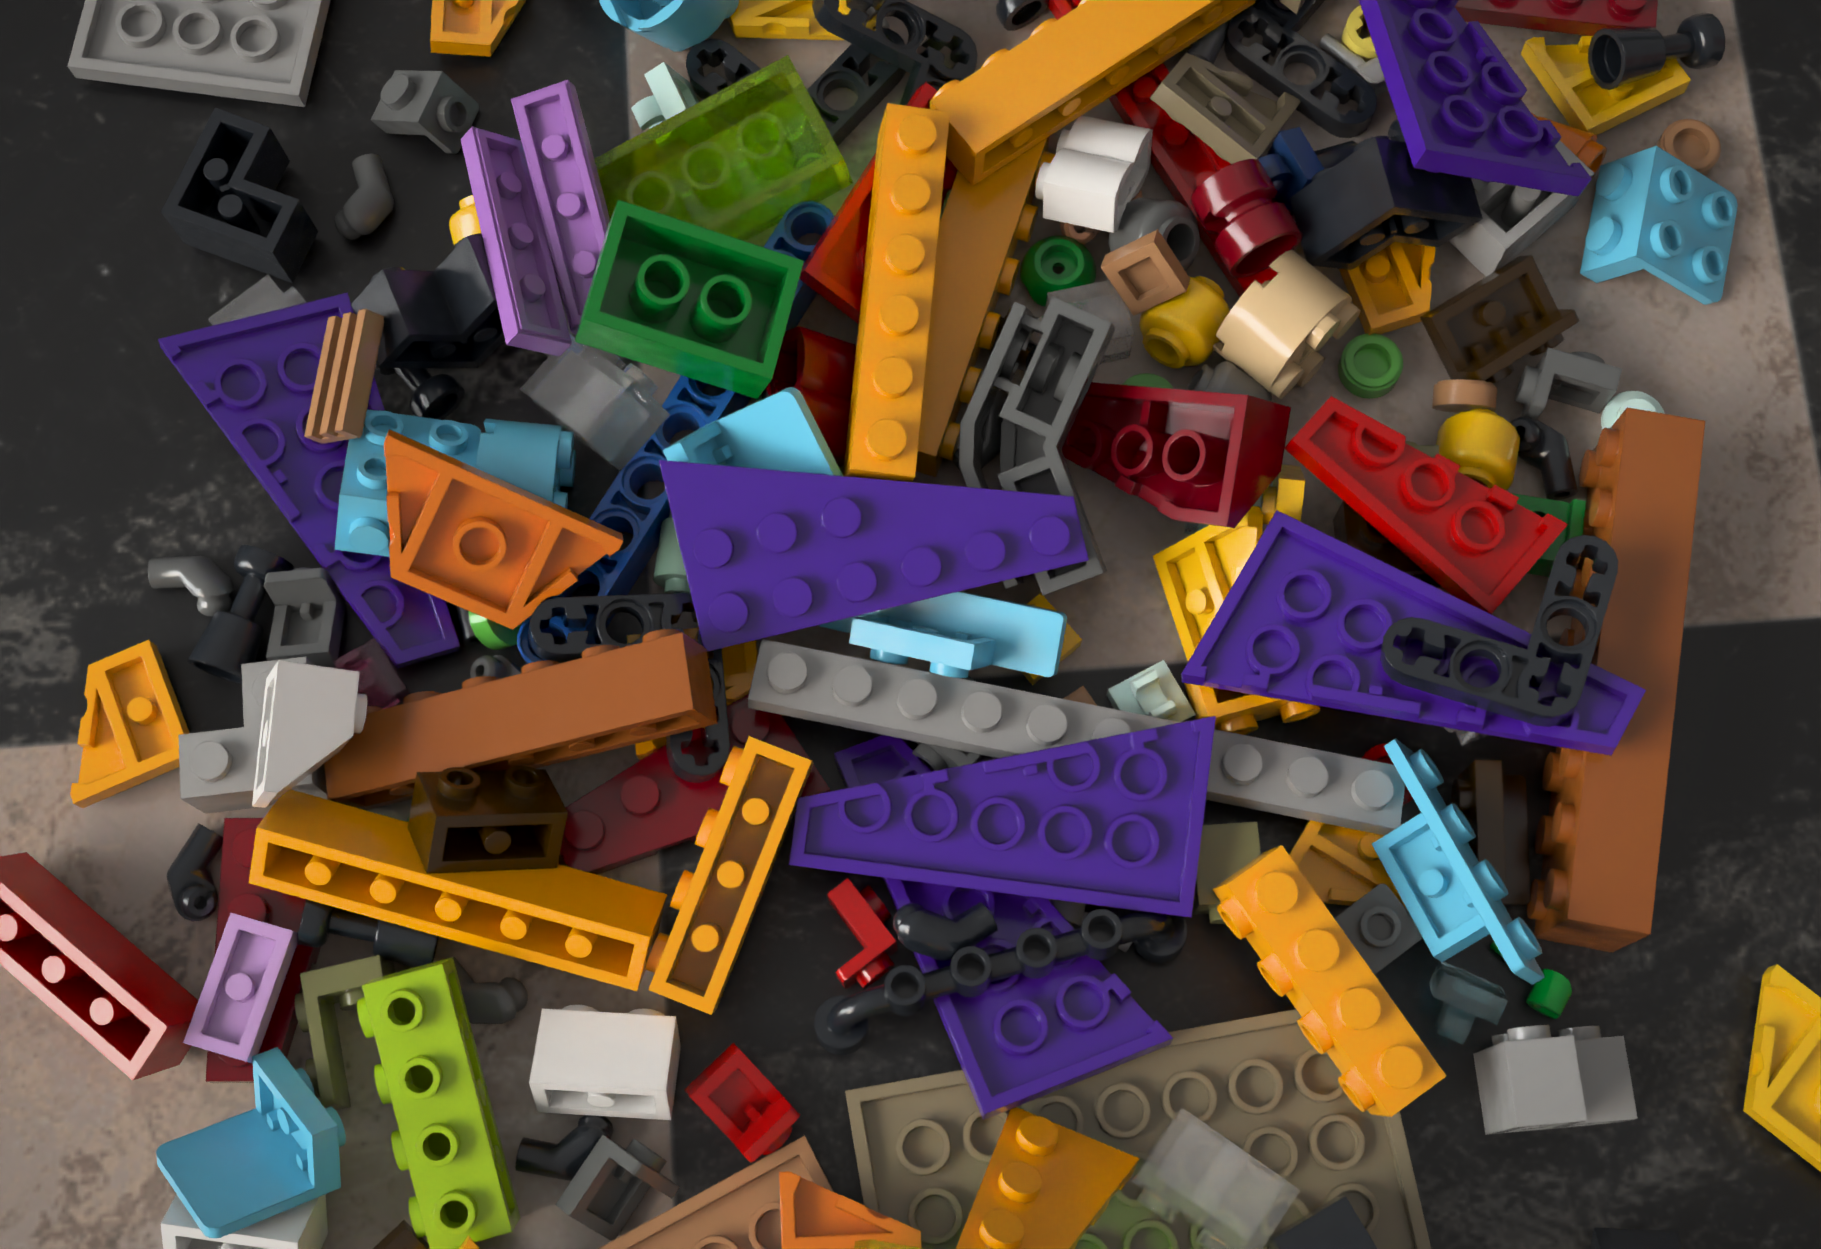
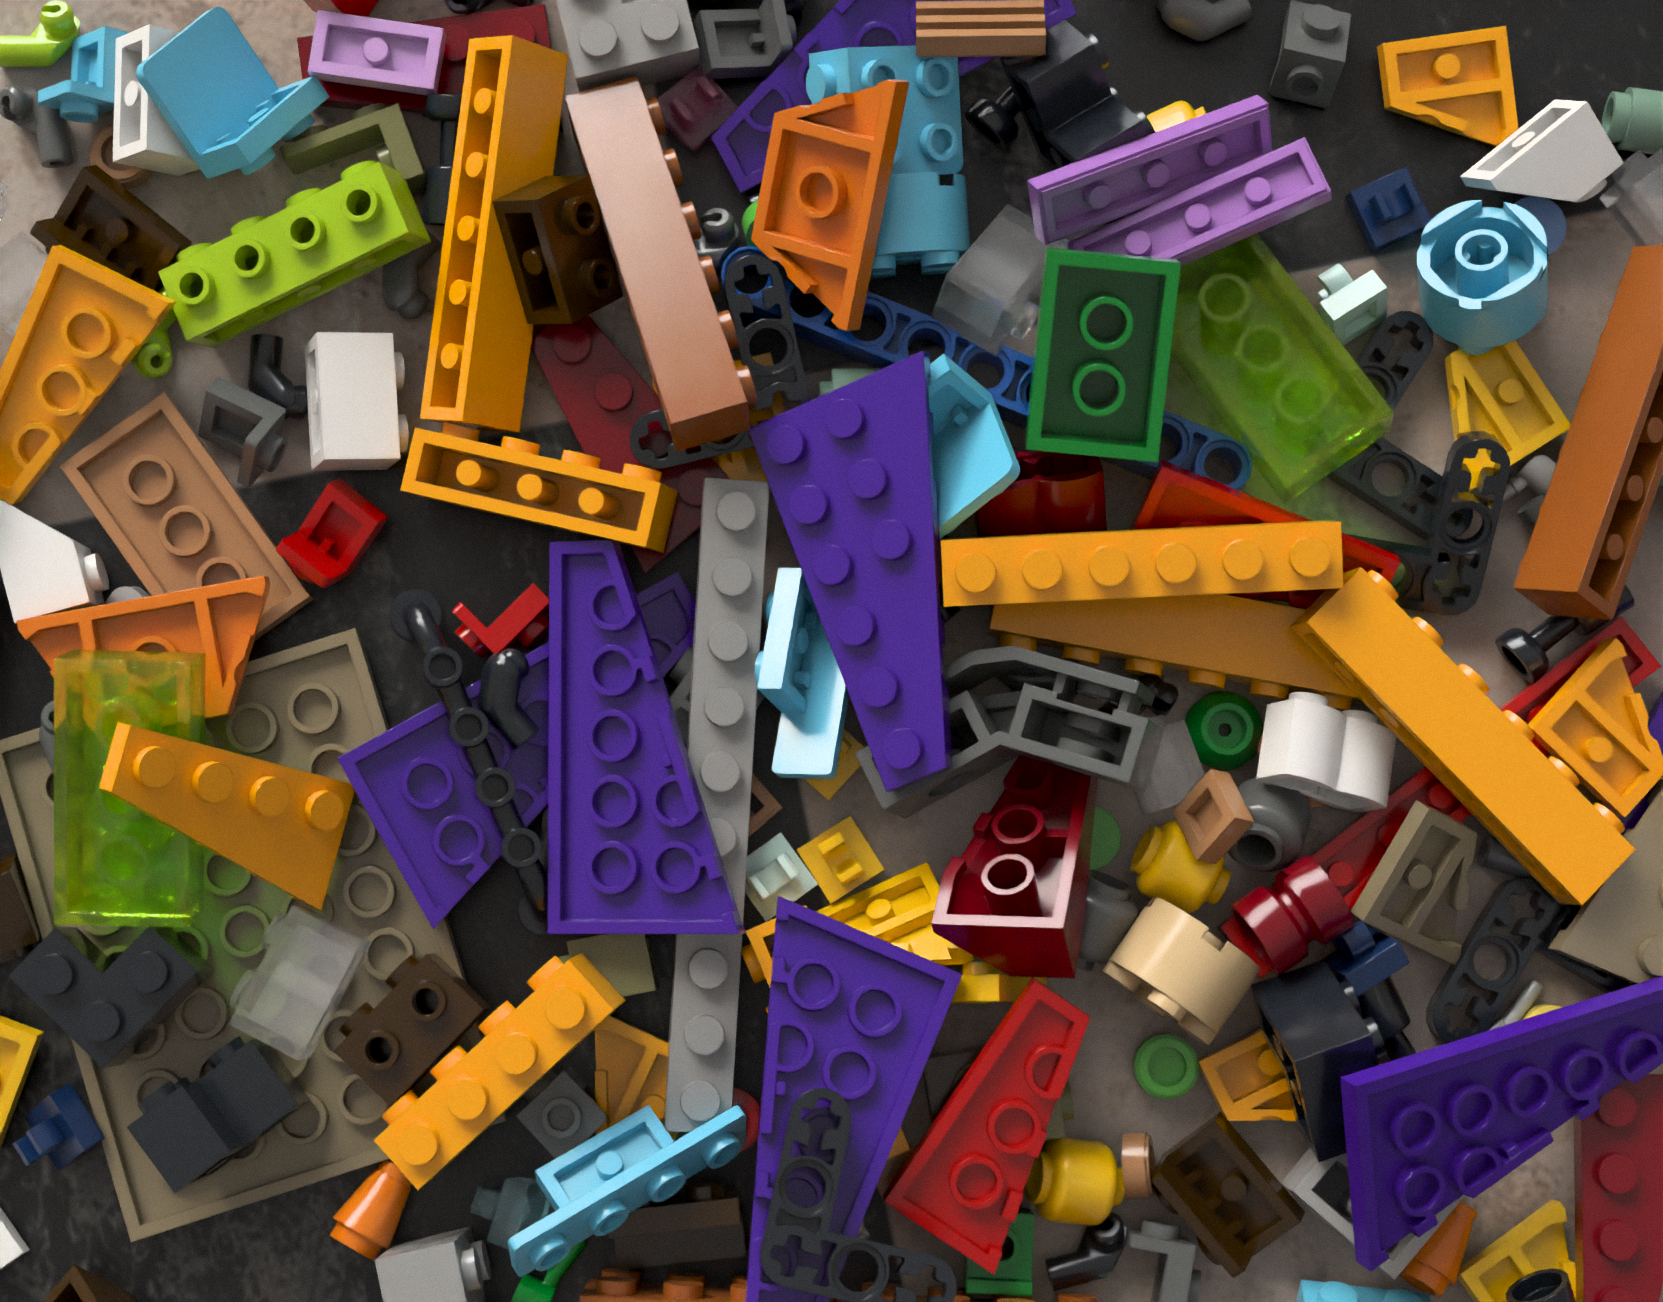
camera: 75 degrees right, 10 degrees up
white slope [252,660,367,808] -> none
none -> orange cone [329,1160,412,1261]
none -> dark brown brick [334,953,491,1107]
none -> yellow tile [797,816,885,904]
none -> dark blue tile [1345,167,1431,254]

